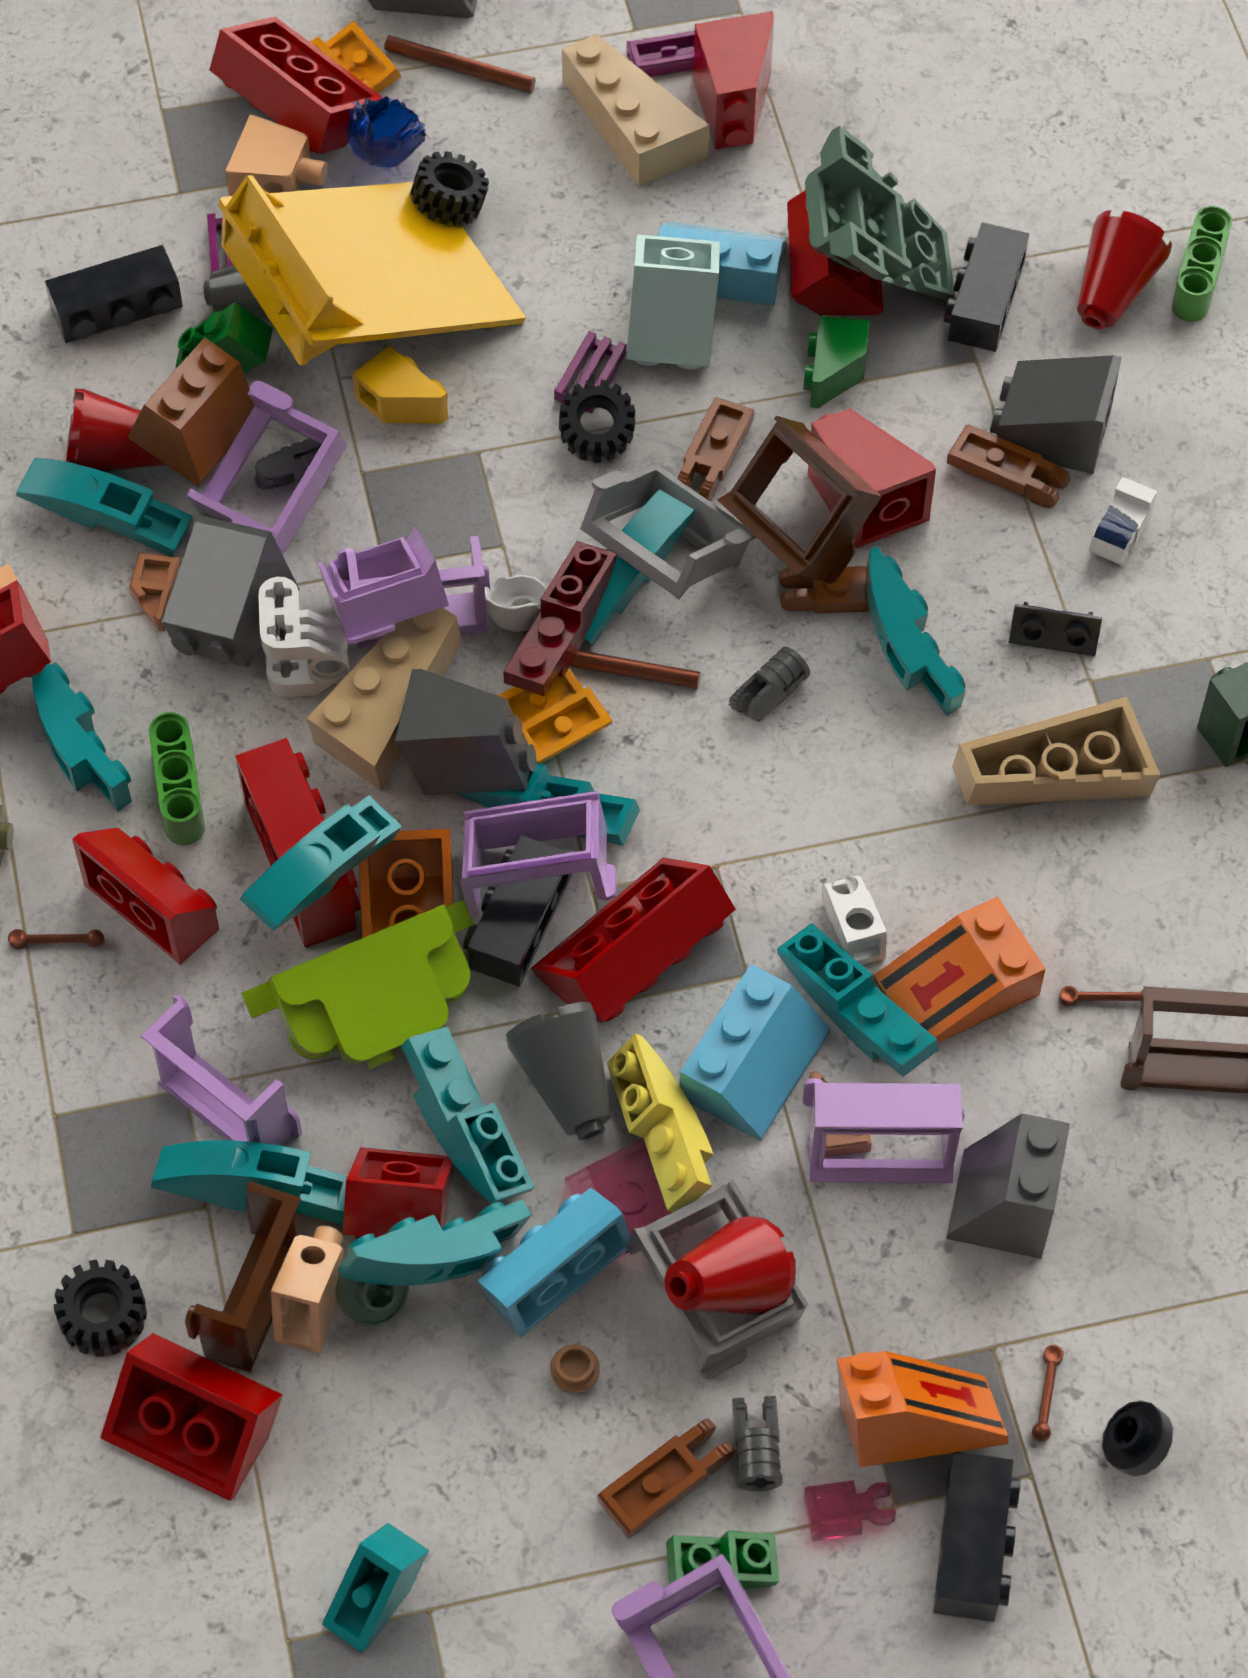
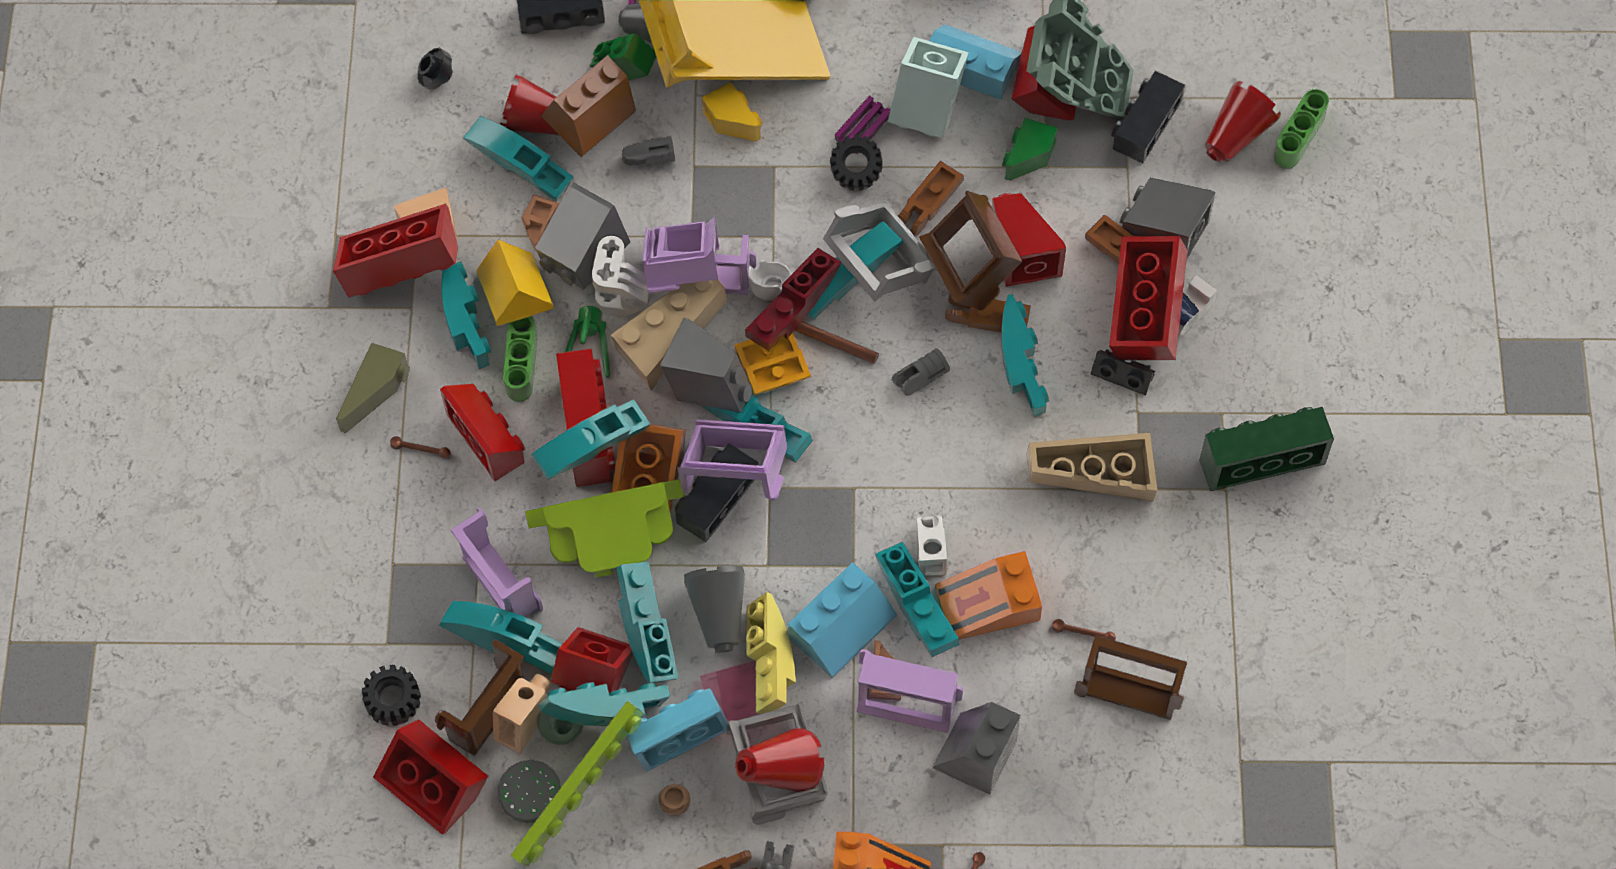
camera: 15 degrees right, 5 degrees up
lavender piece [187,381,347,554] -> none
red slope [531,857,736,1023] -> none
none -> yellow slope [476,239,554,326]
none -> dark grey tile [498,760,561,823]
none -> lime plate [510,701,644,866]
none -> green plant [564,306,611,378]
none -> red brick [1109,236,1187,360]

